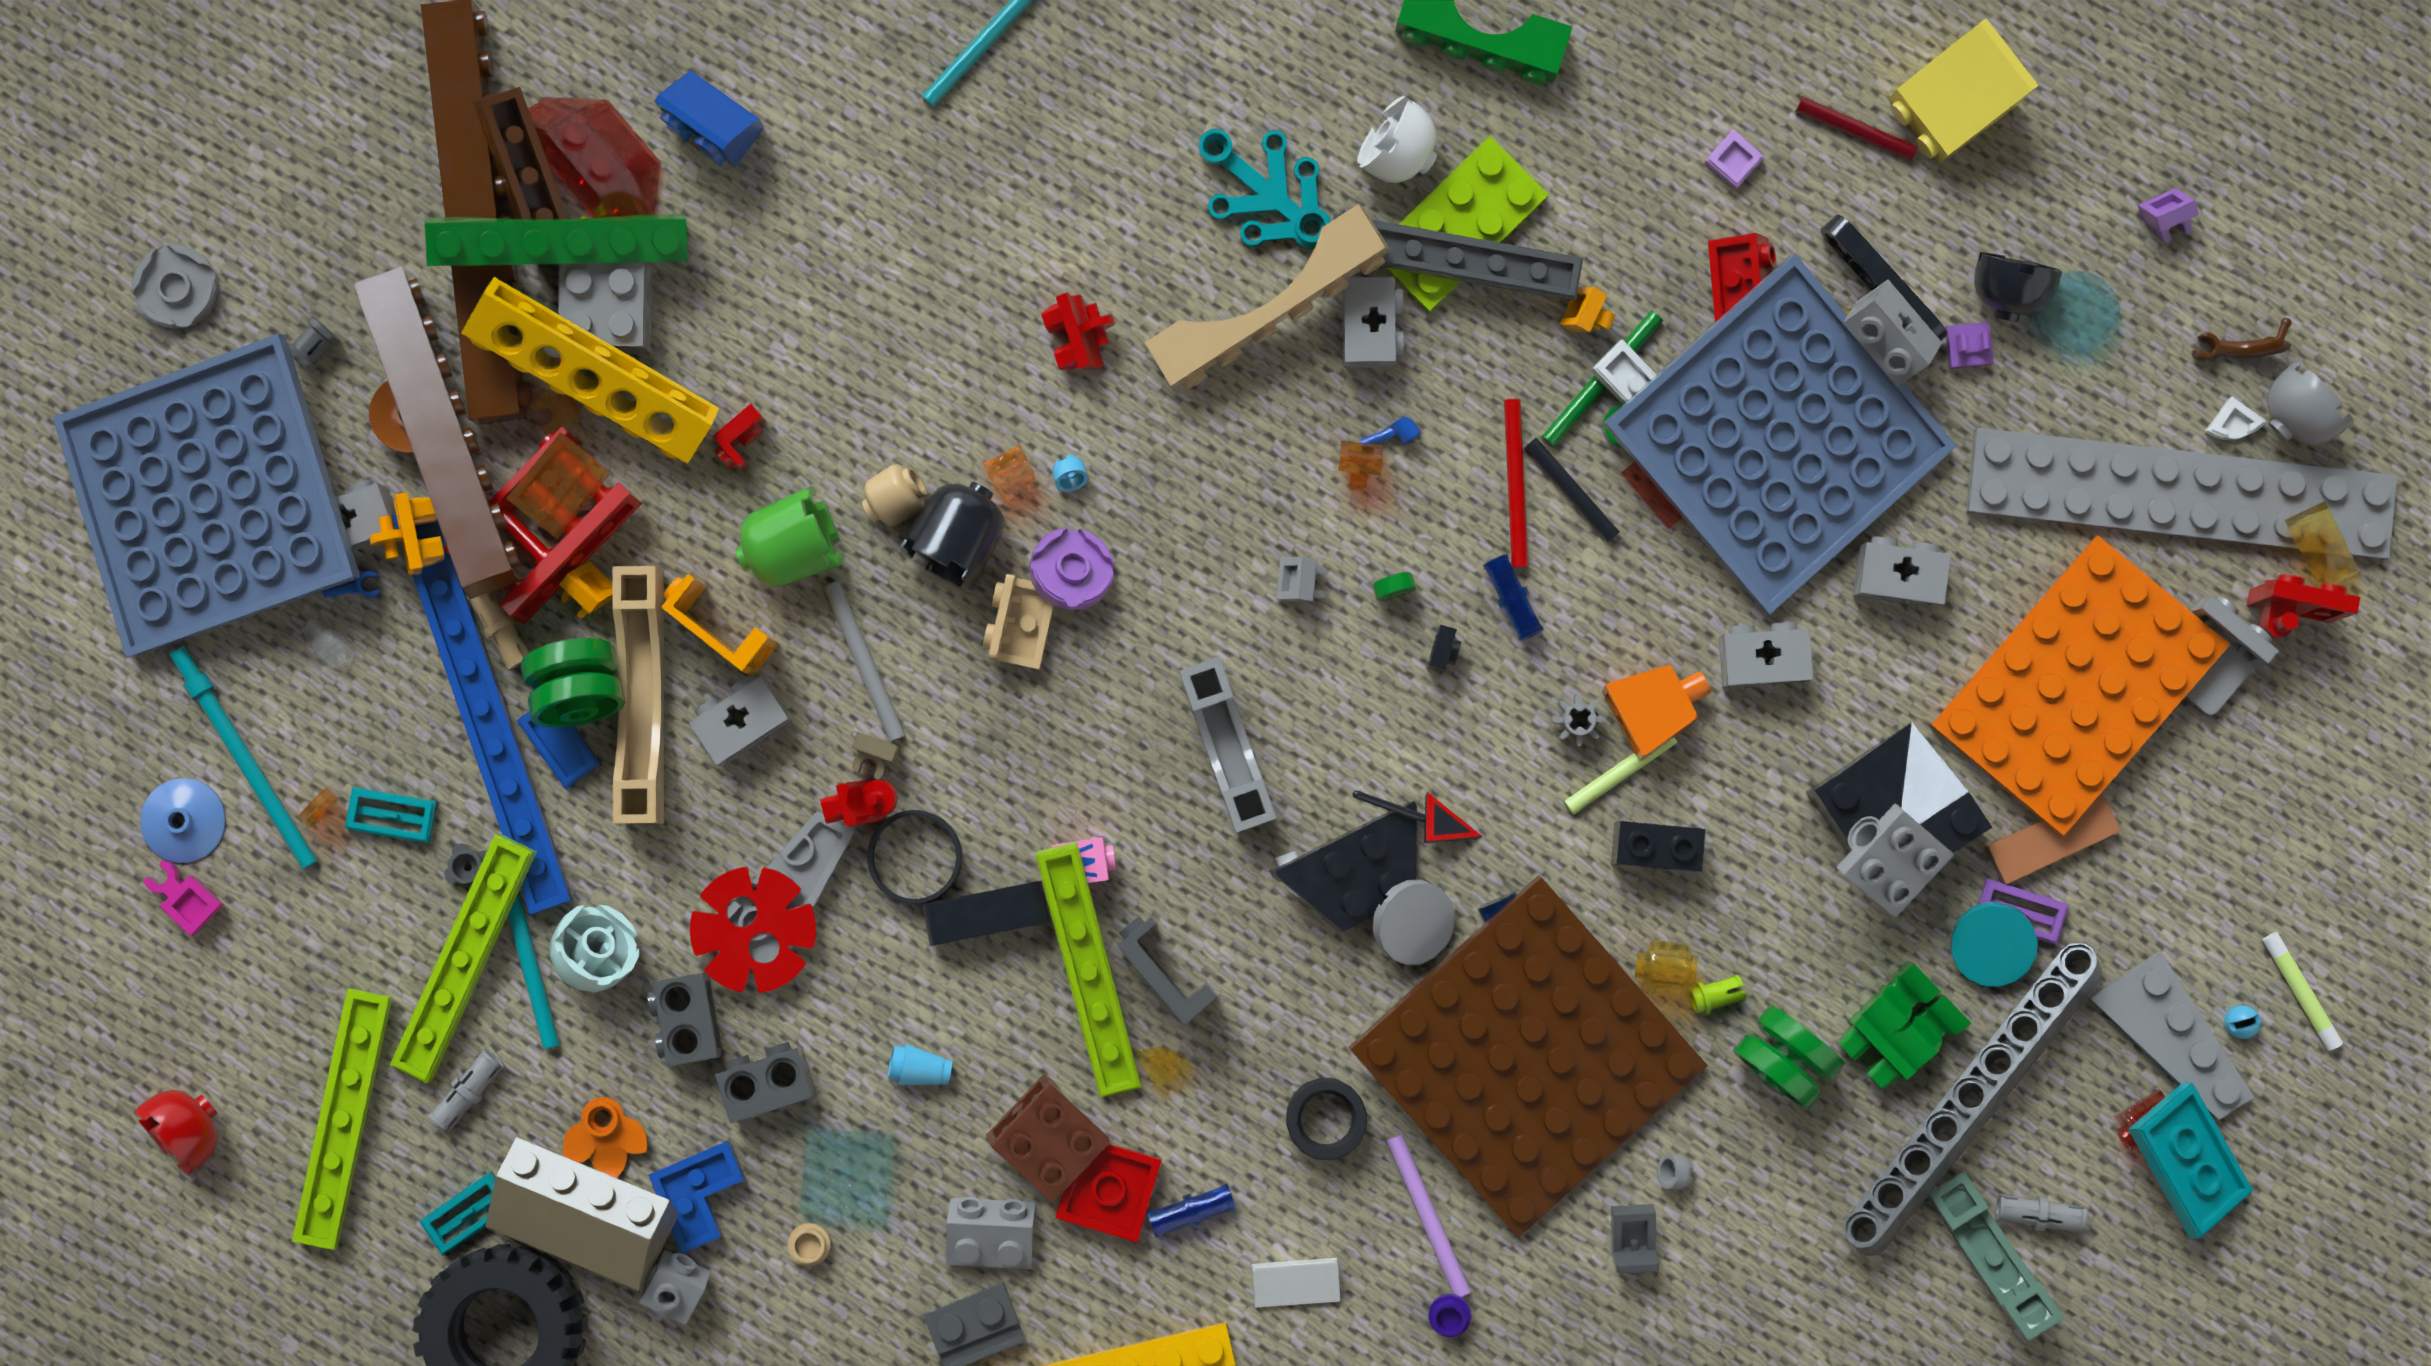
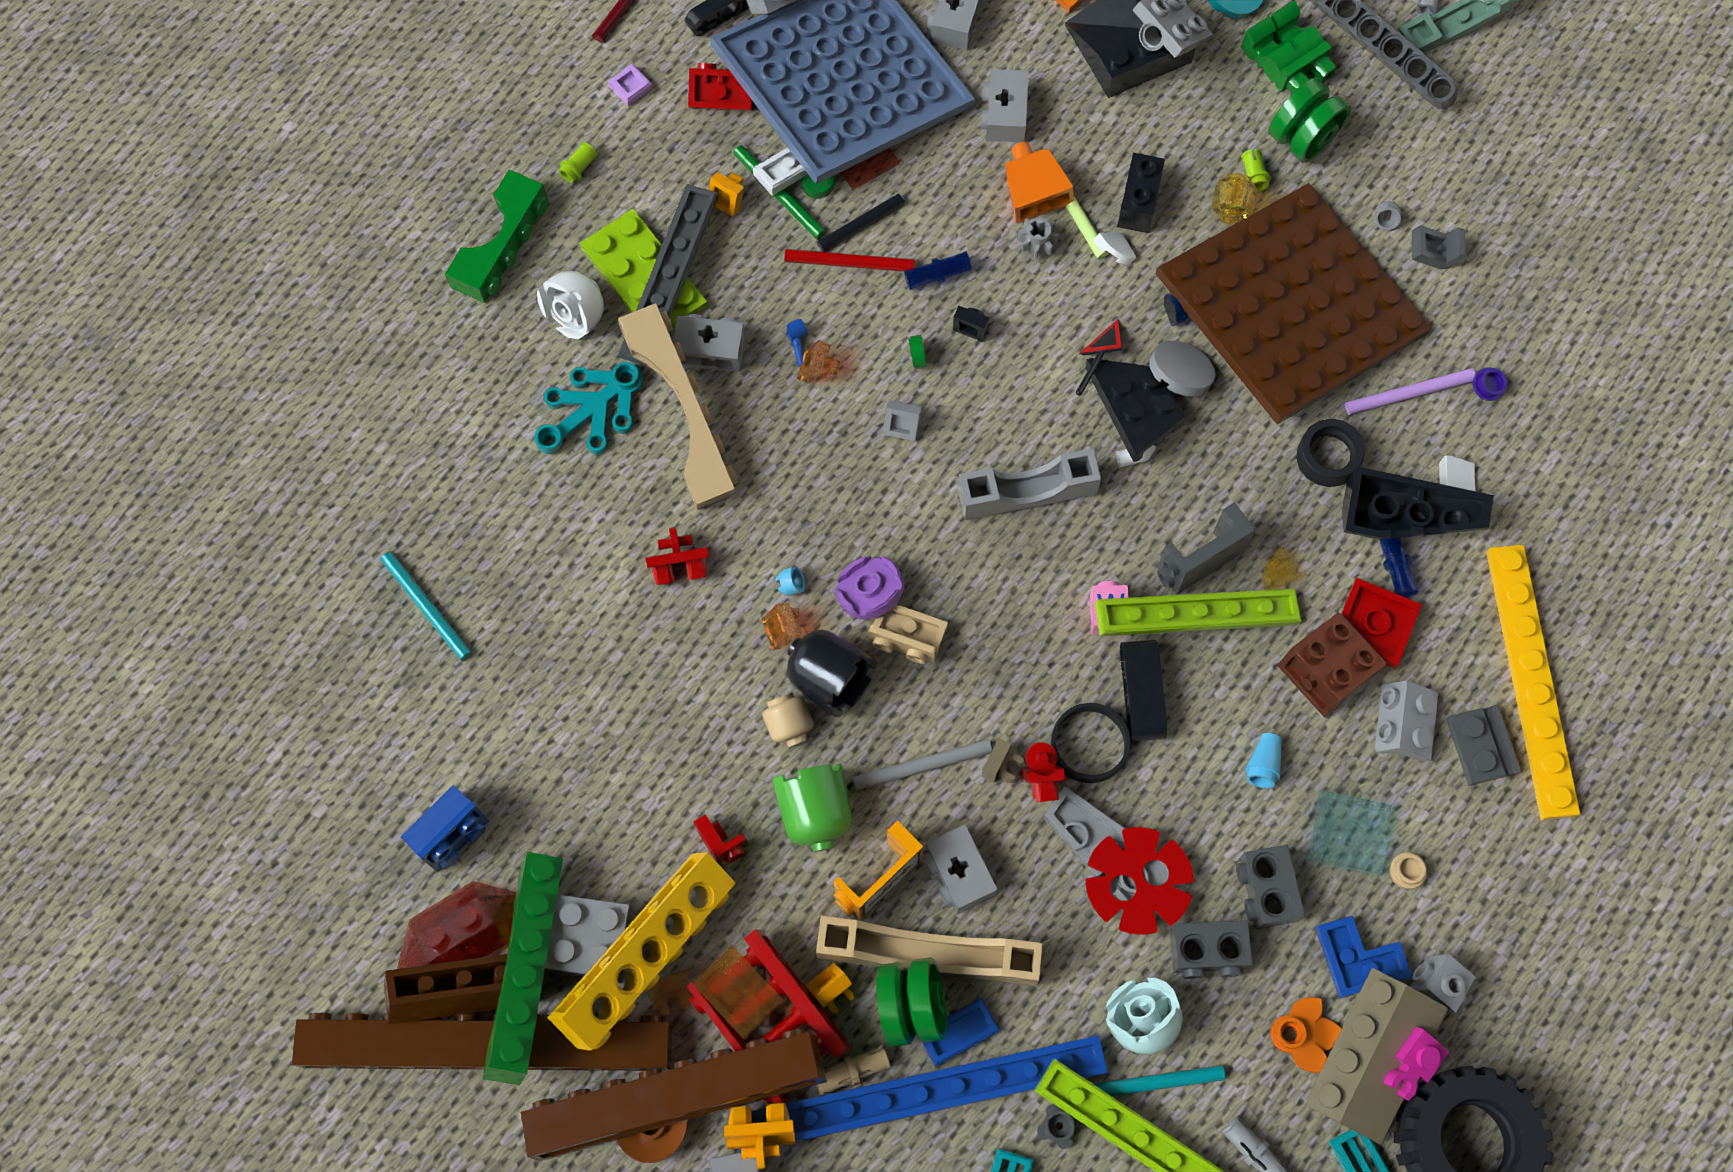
camera: 80 degrees left, 15 degrees down
none -> lime pin [558,142,598,183]
none -> white tile [1093,232,1137,265]
none -> black wedge [1342,466,1494,540]
none -> dark pink plate [1383,1026,1449,1101]

